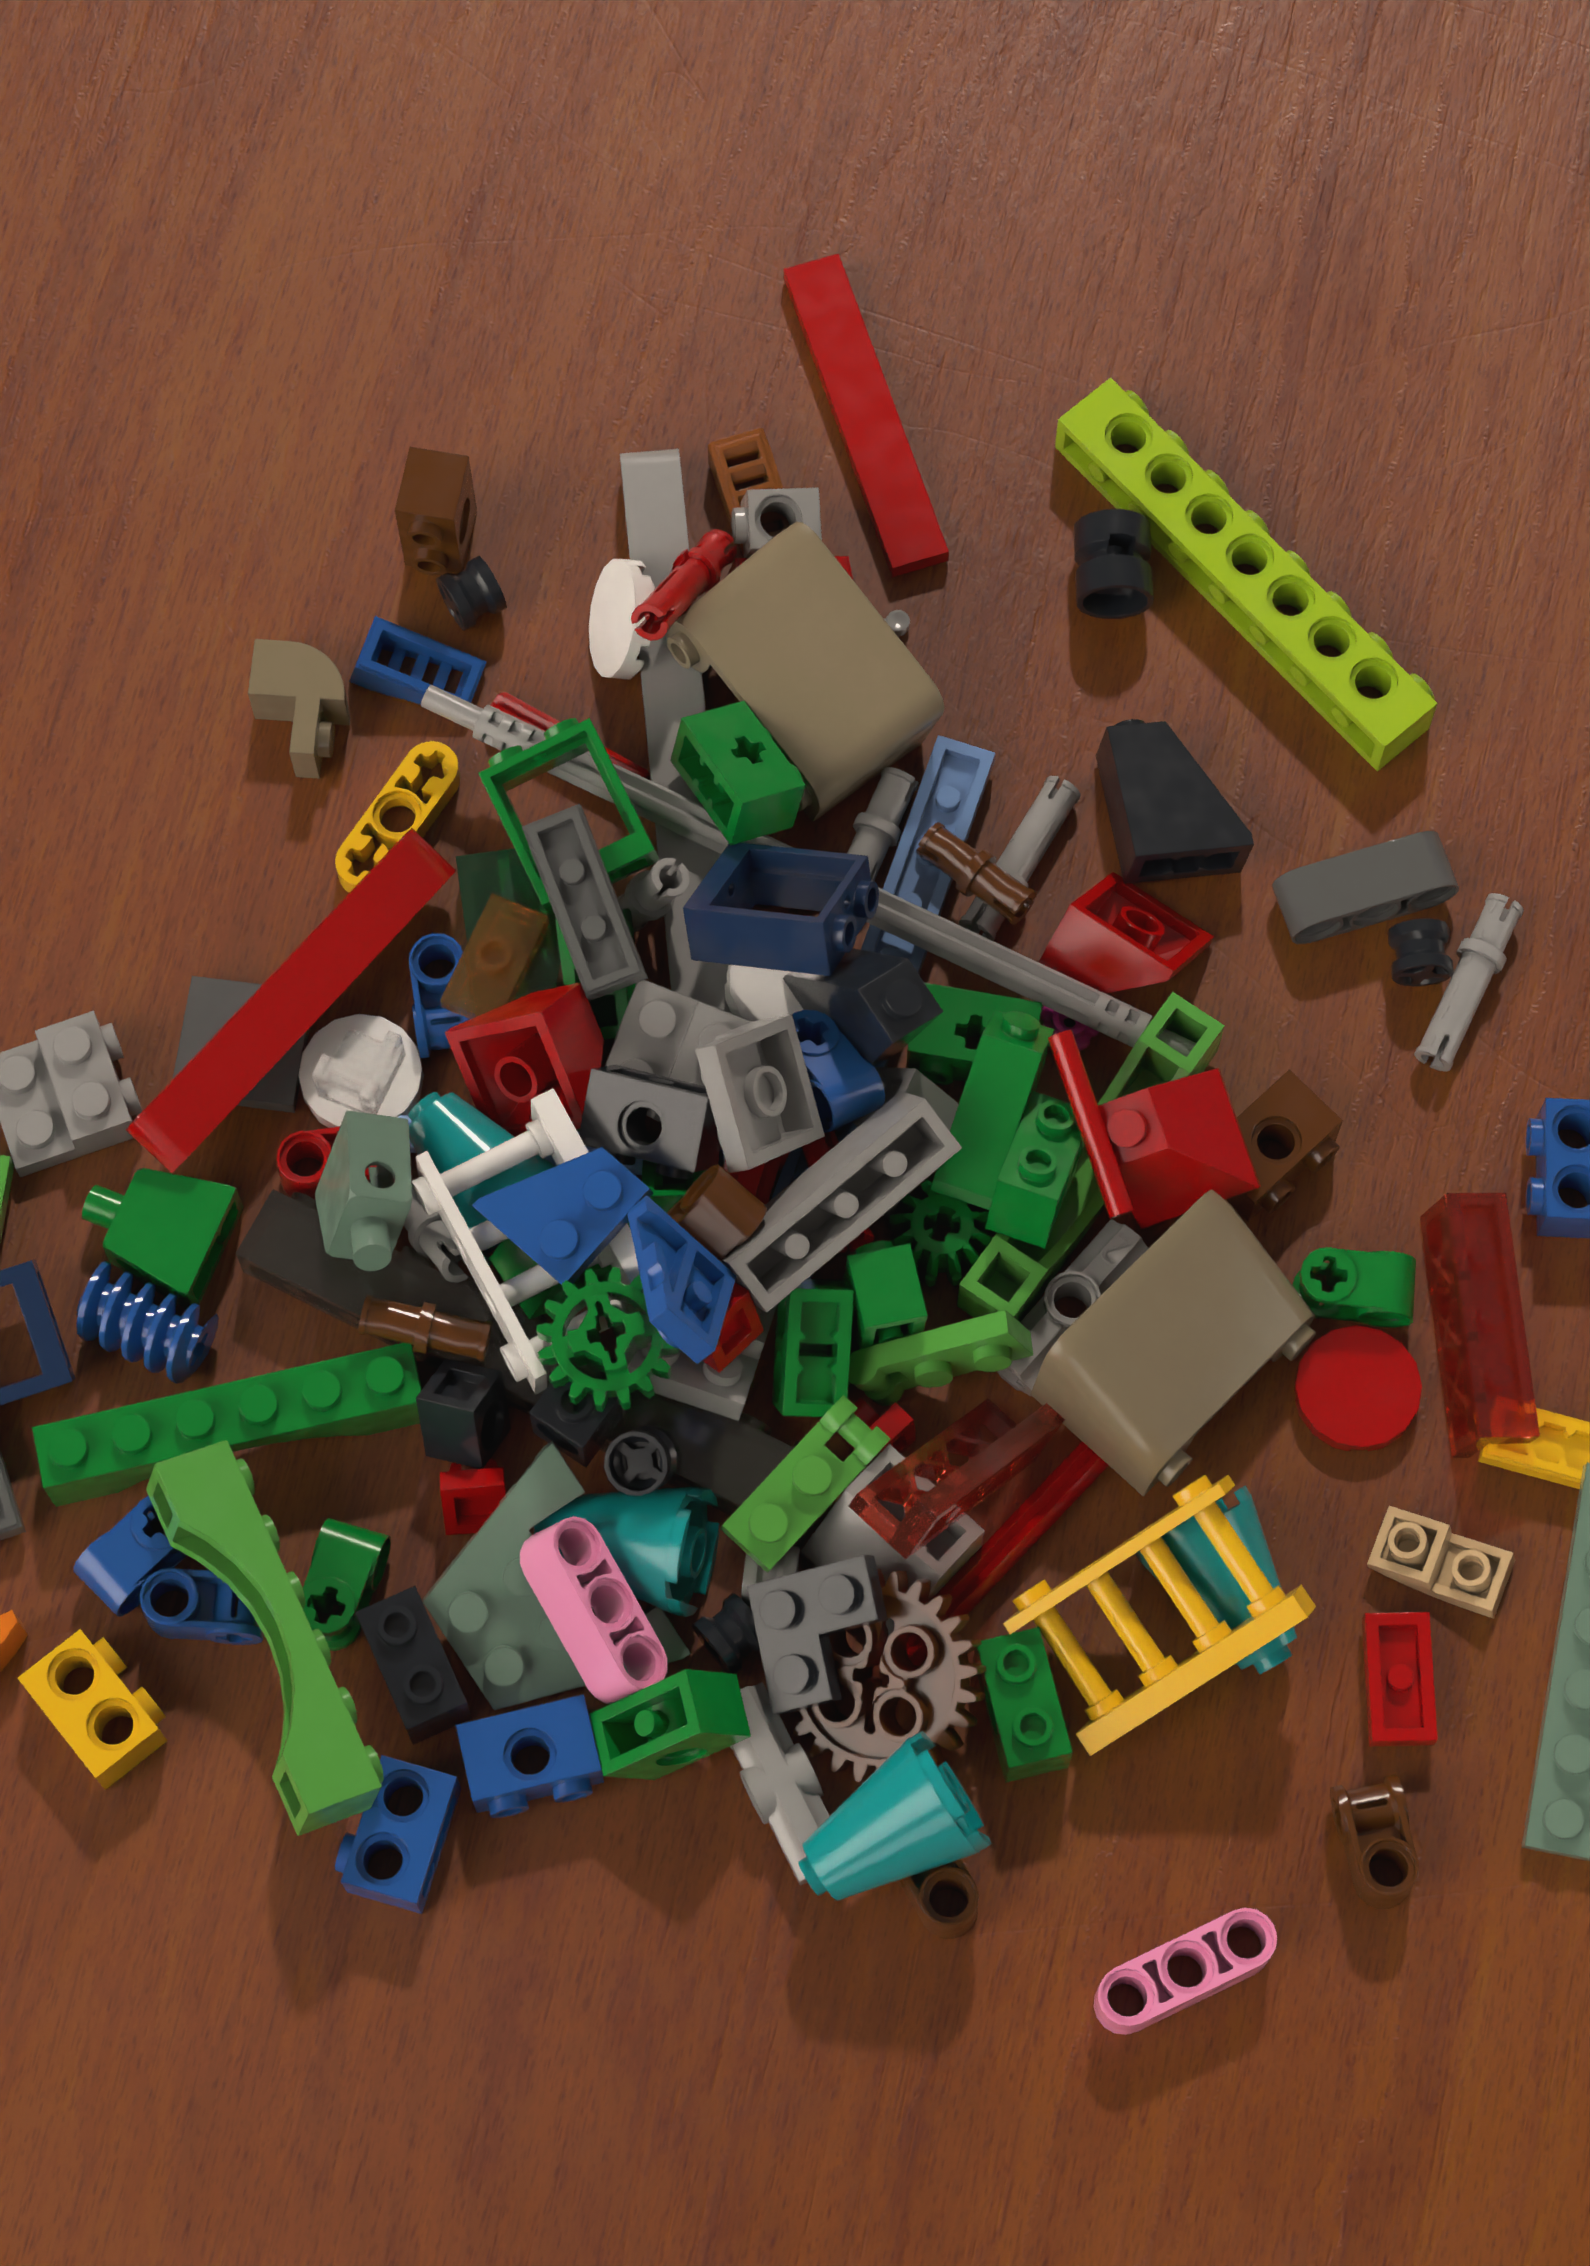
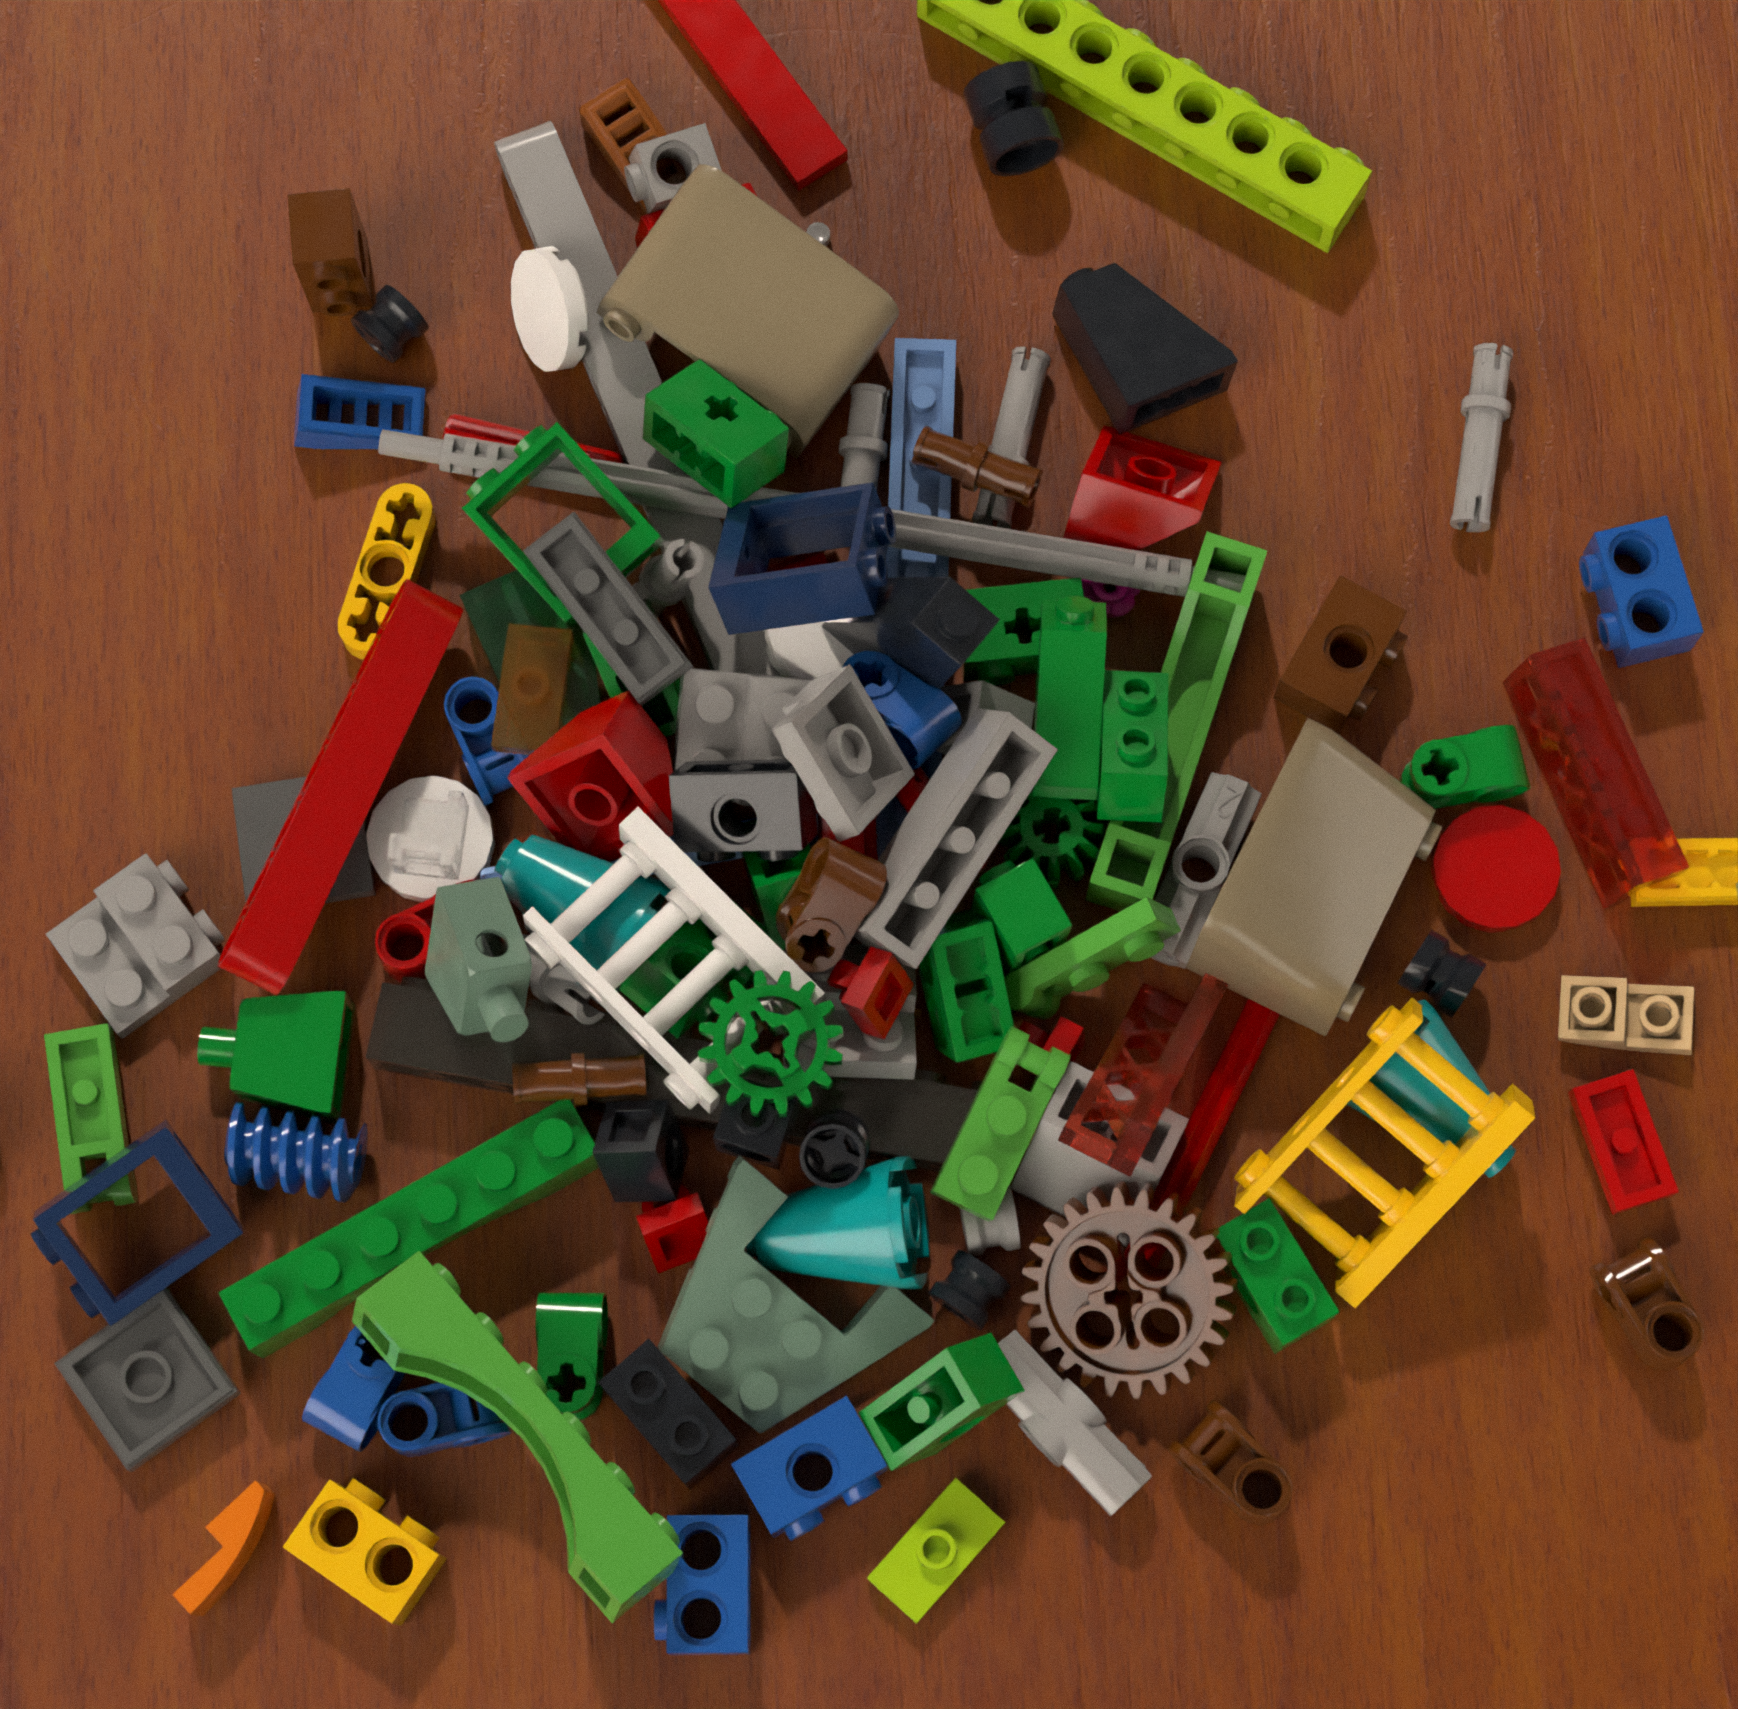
camera: 15 degrees left, 5 degrees up
dark tan brick [248,639,351,779] -> none
blue wing [472,1147,653,1284] -> none
bright pink beam [520,1517,668,1704] -> none
blue wing [628,1196,736,1364] -> none
red pin [631,529,737,641] -> none
plate [747,1555,888,1714] -> none
teal cone [798,1731,991,1901] -> none
red bar [1048,1030,1134,1219] -> none
bright pink beam [1094,1908,1277,2035] -> none
red slope [1098,1068,1261,1229] -> none
dark grey beam [1272,831,1459,944] -> none
black wheel [1387,918,1454,987] -> none
none -> lime plate [867,1477,1005,1624]
none -> black wheel [1397,929,1487,1018]

